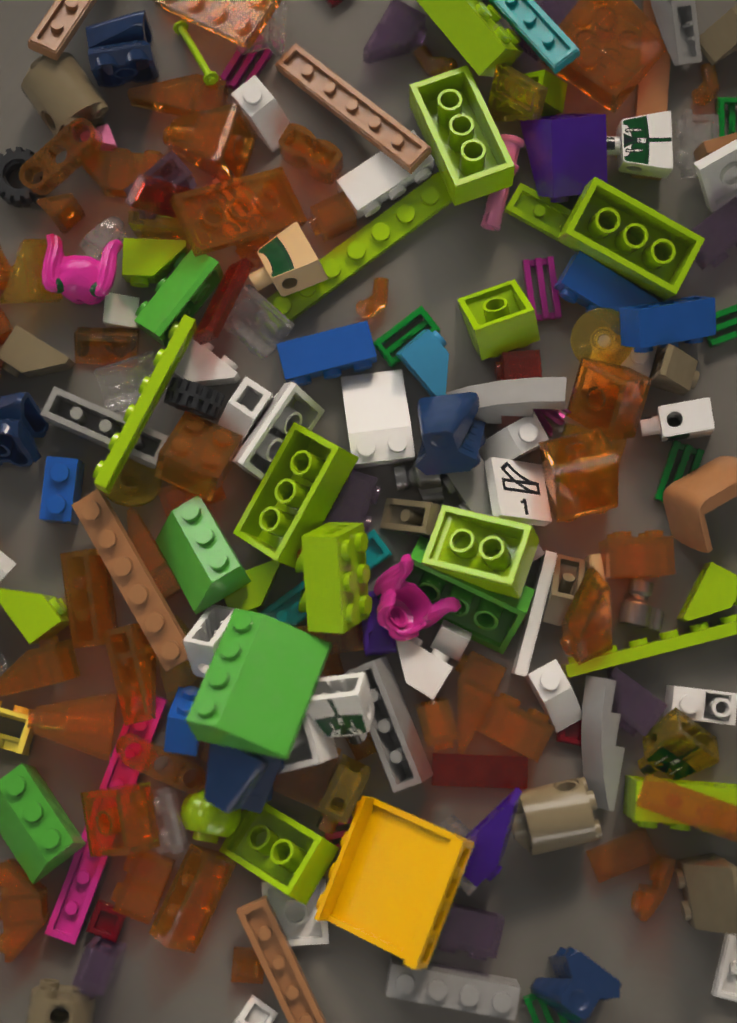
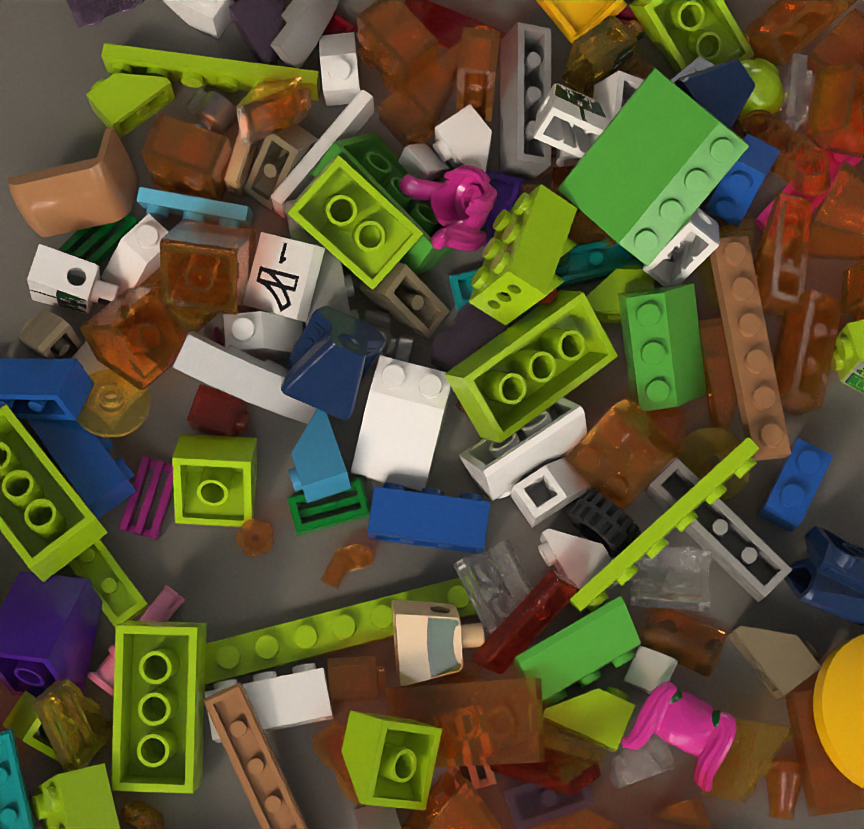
camera: 155 degrees left, 10 degrees down
none -> white slope [101,213,181,304]
none -> medium azure plate [137,187,254,231]
none -> clear orange plate [236,519,274,557]
none -> lime slope [341,710,443,811]

